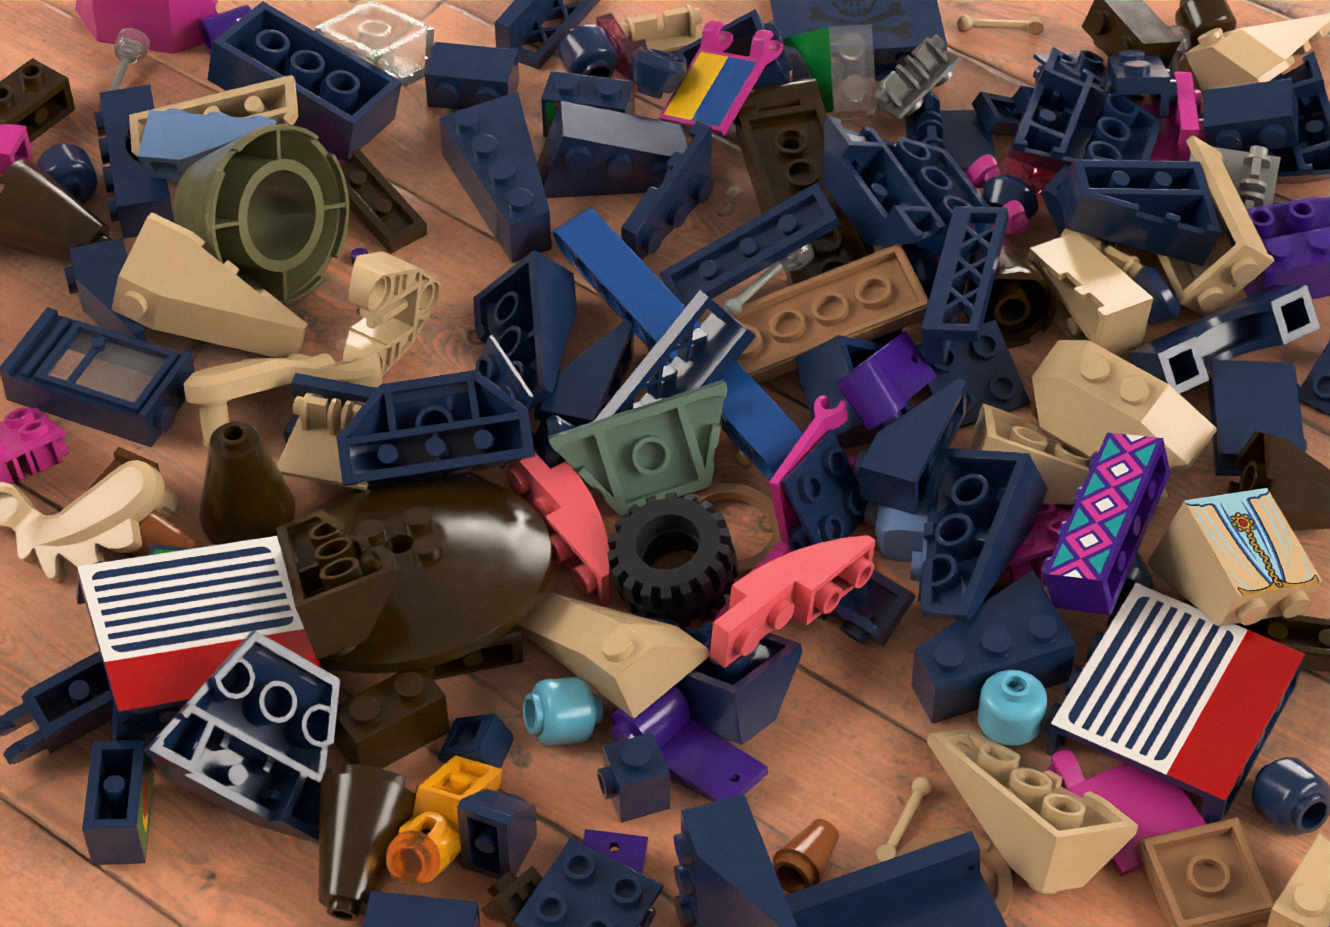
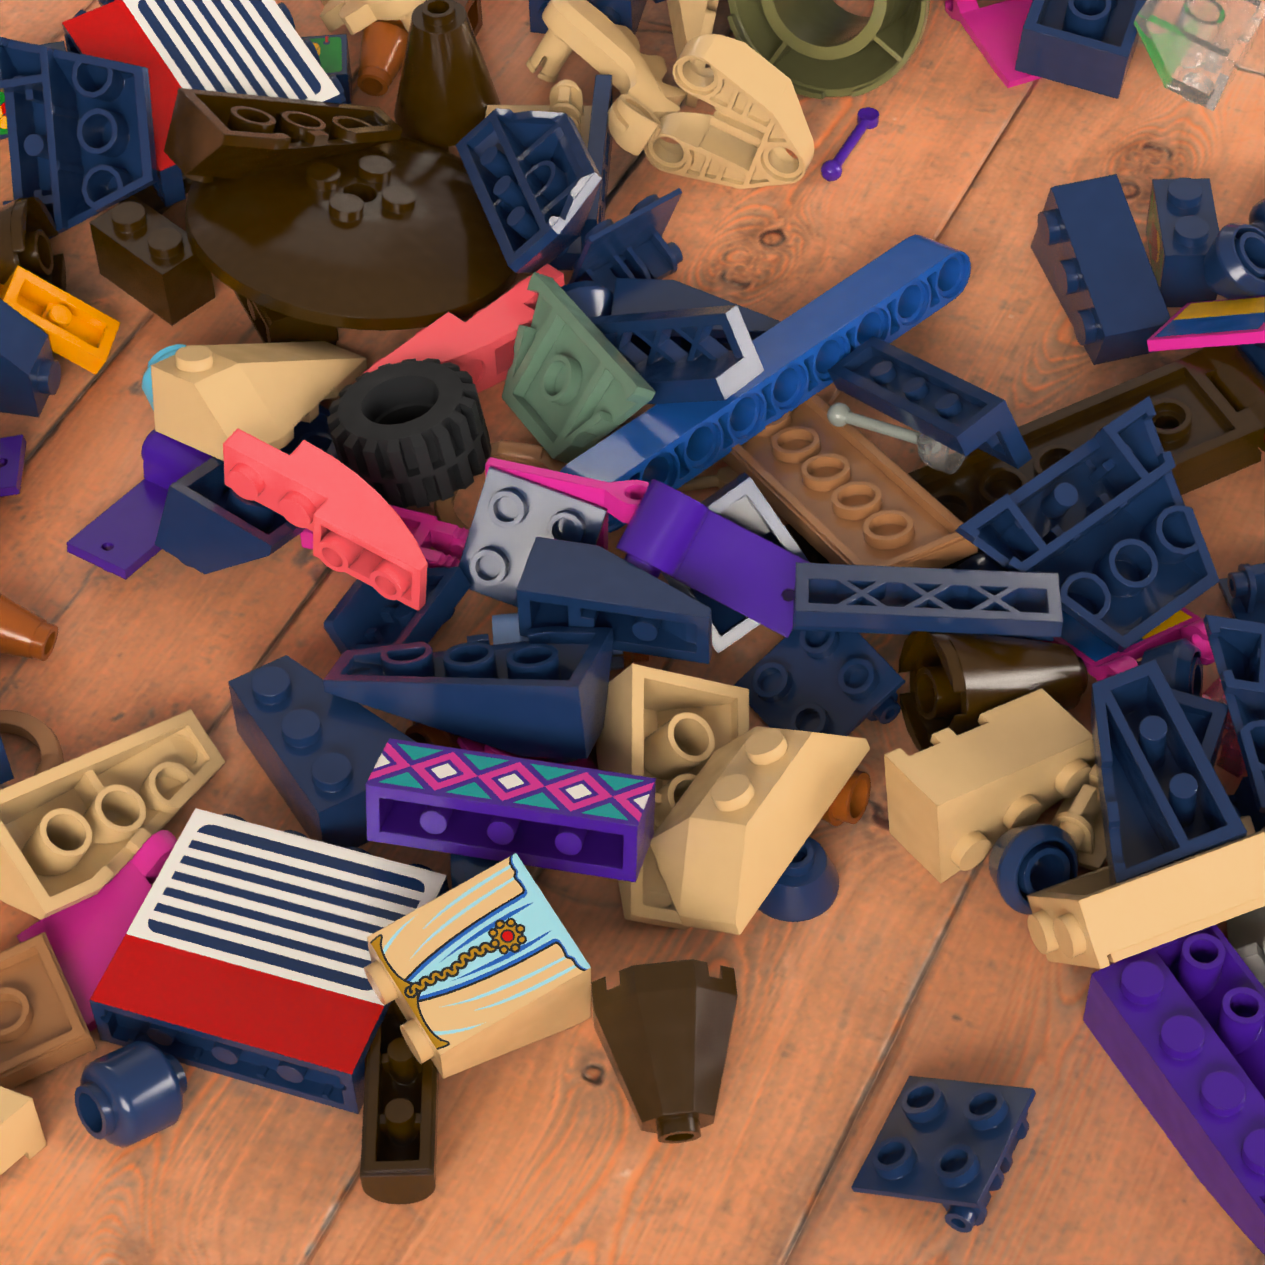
camera: 80 degrees right, 0 degrees up
dark brown hinge [340,148,427,254] -> none
dark blue brick [425,42,519,110] -> none
dark blue slope [438,713,514,768] -> none
dark blue wedge [439,92,552,263] -> none
dark blue wedge [473,250,577,410] -> none
dark blue brick [597,732,670,823] -> none
dark blue wing [621,120,714,260] -> none
tan hinge [876,776,932,863] -> none
medium azure head [978,670,1047,746] -> none
dark blue arch [1128,285,1320,394] -> none
dark blue piece [1207,360,1307,476] -> none

